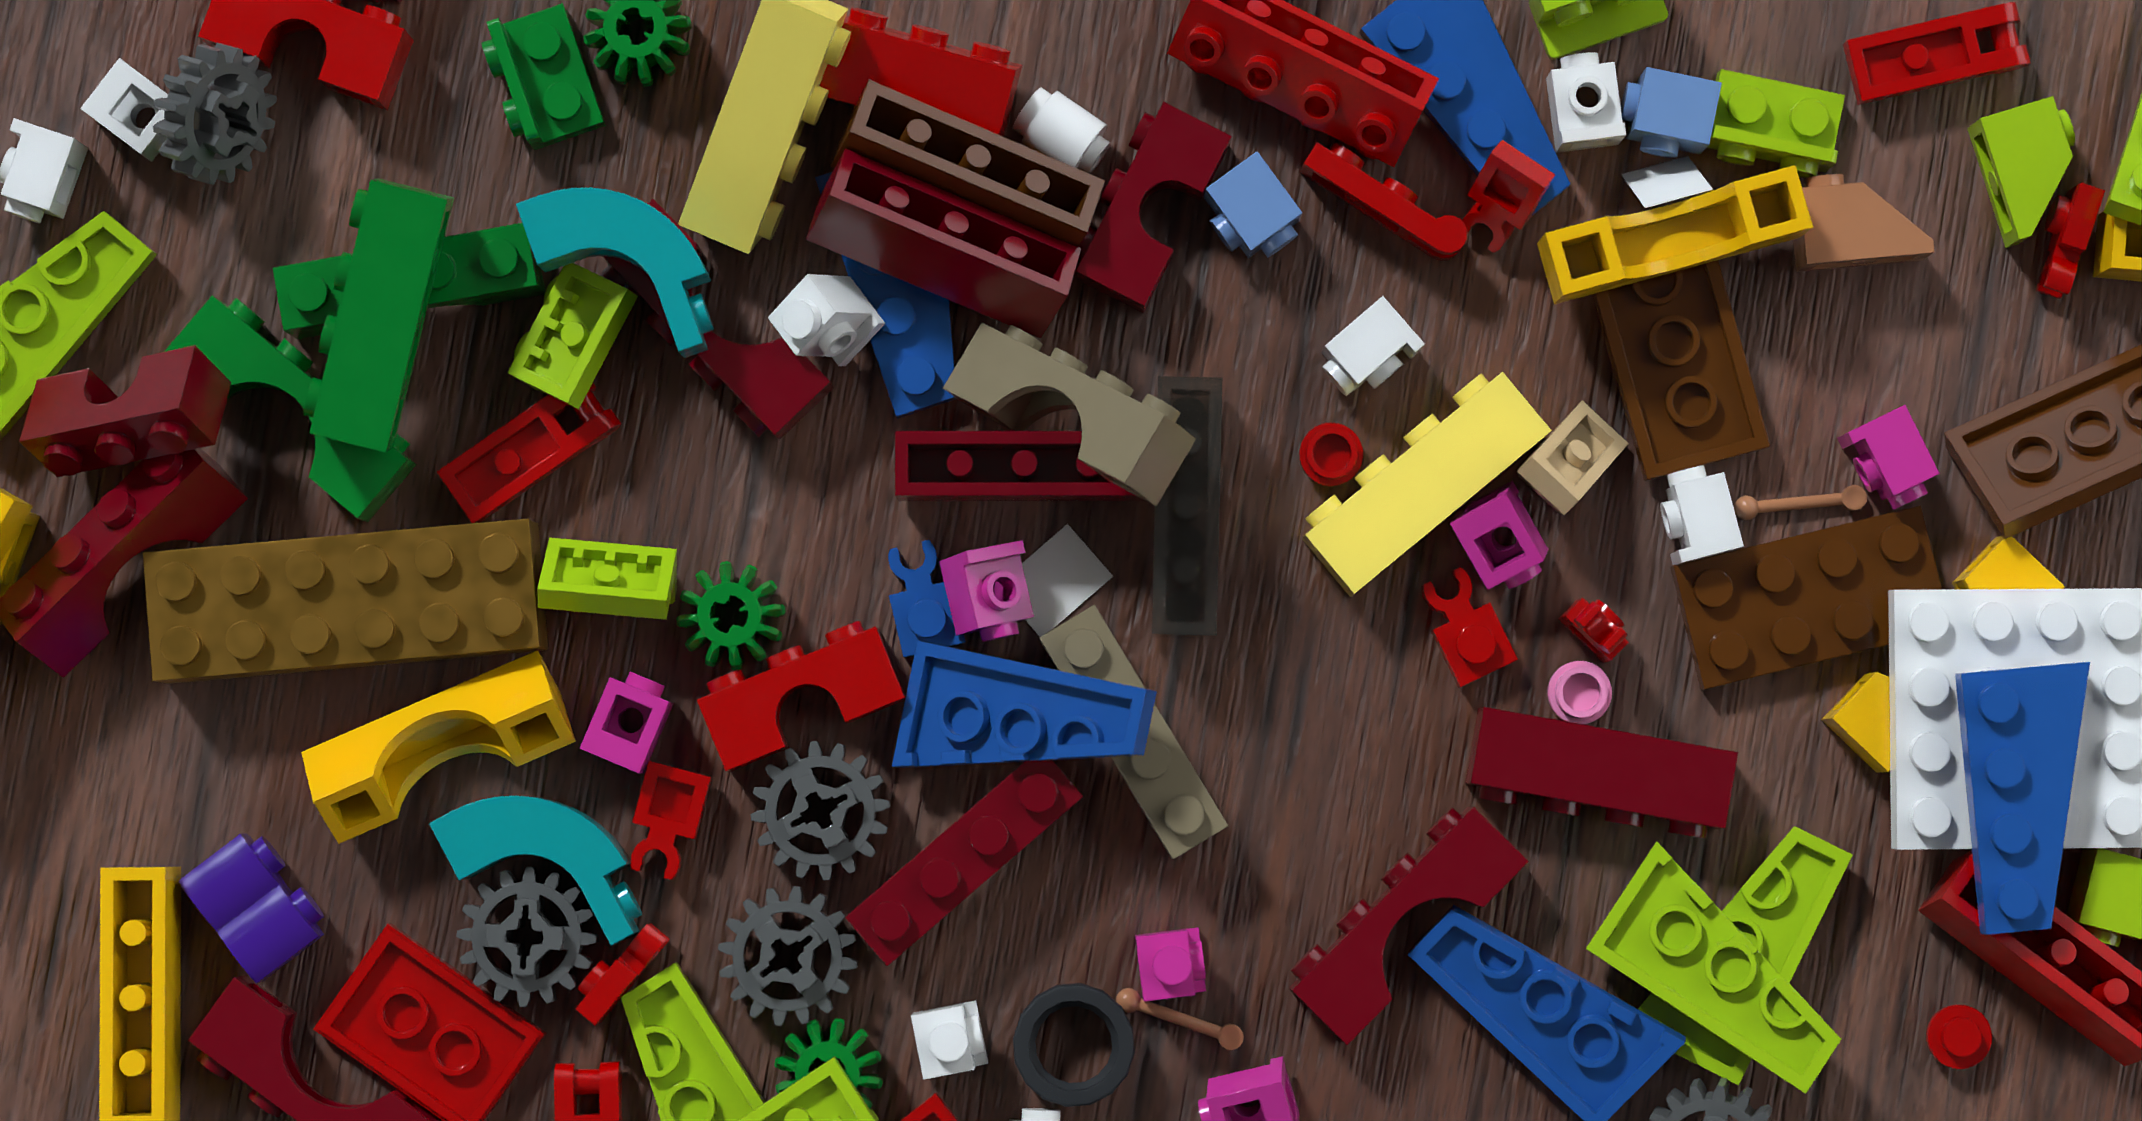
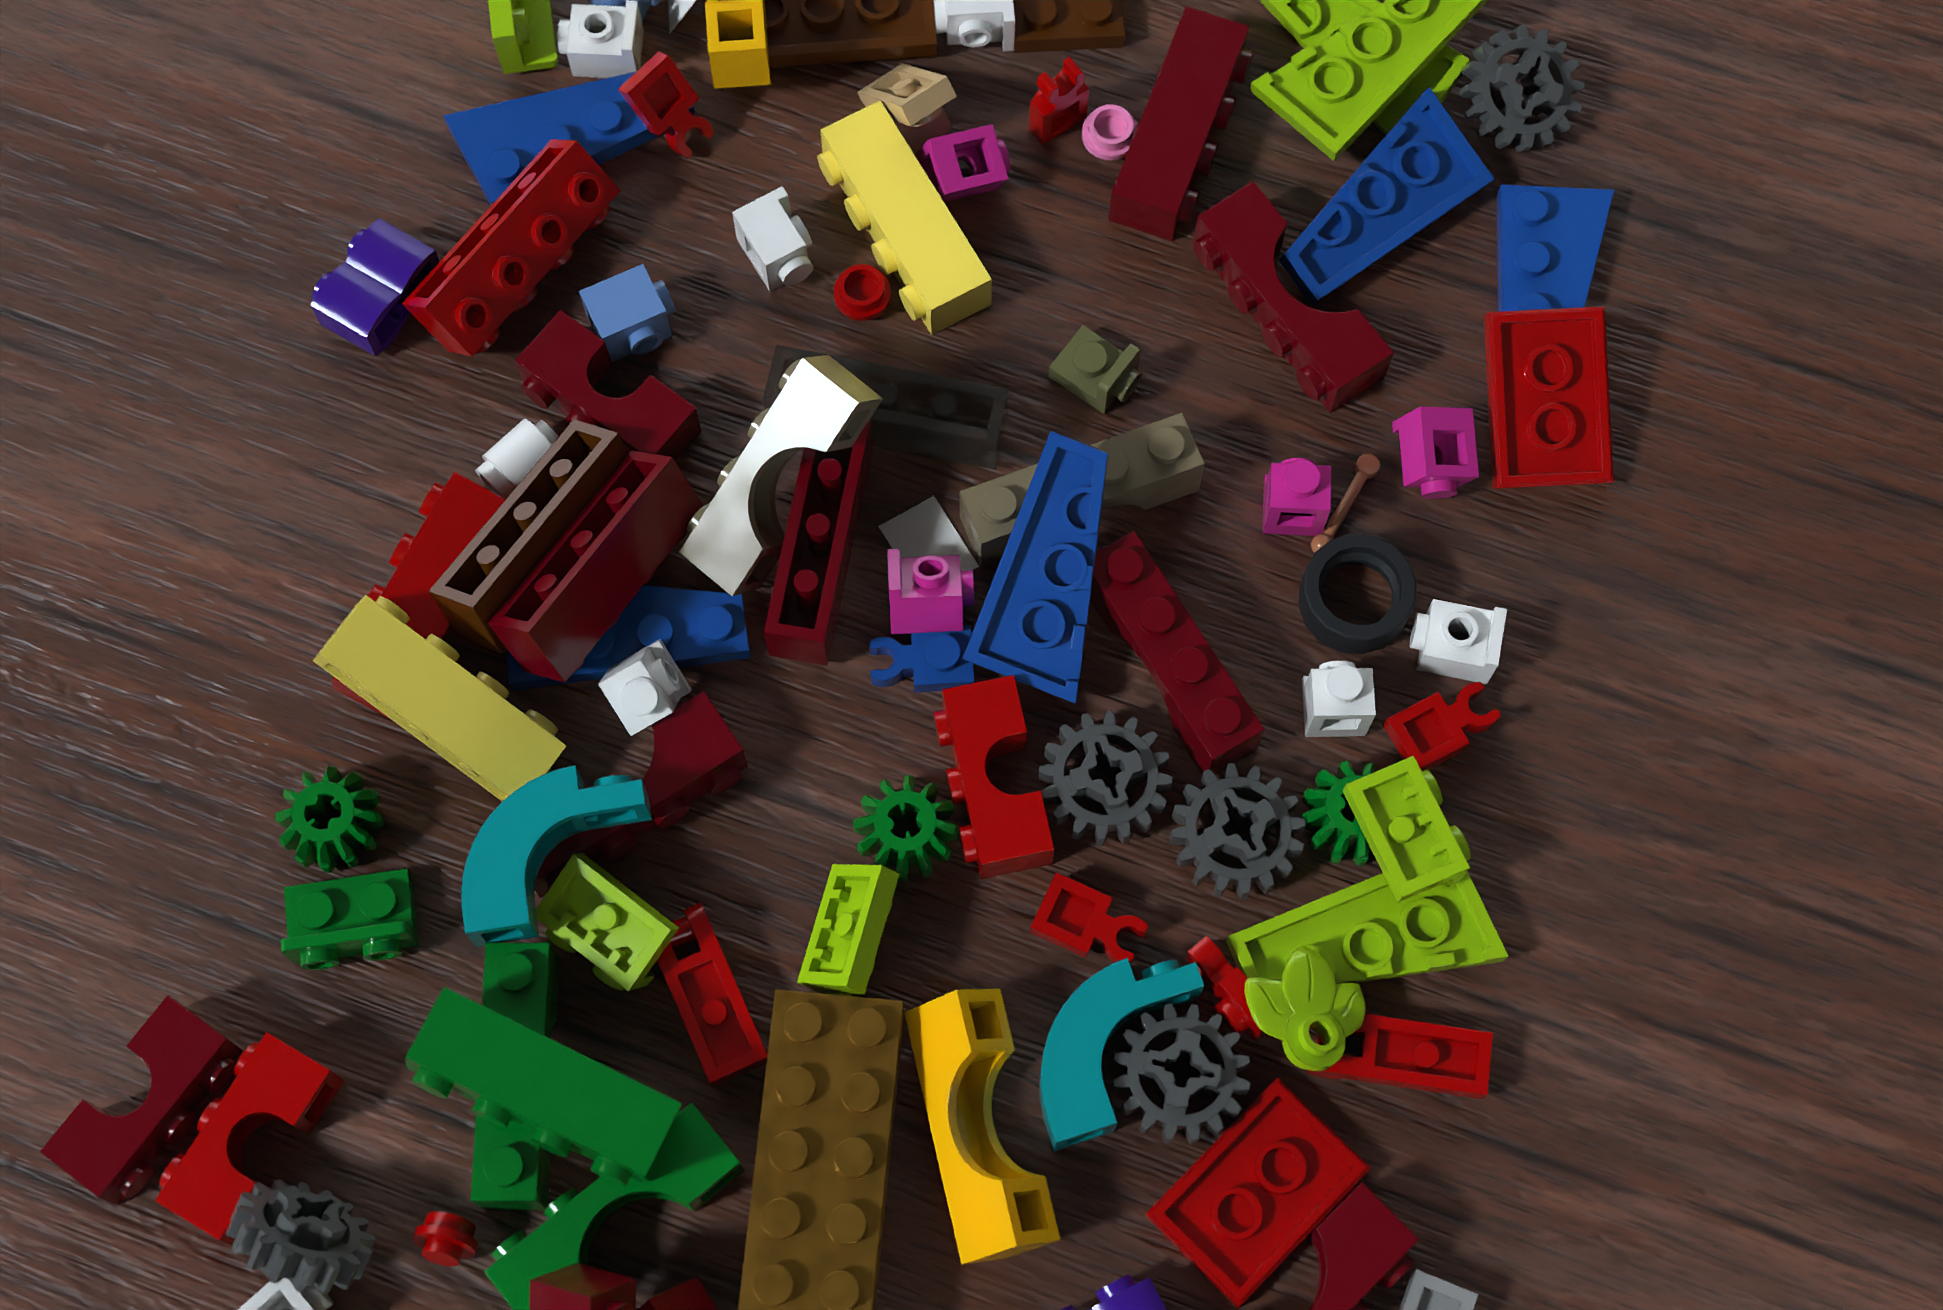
camera: 80 degrees left, 15 degrees down
dark pink brick [580,672,674,774] -> none
red plate [1300,142,1467,261] -> none
red plate [1422,567,1518,688] -> none
none -> red plate [412,1212,478,1266]
none -> olive bracket [1048,325,1142,415]
none -> lime plate [1245,946,1365,1071]

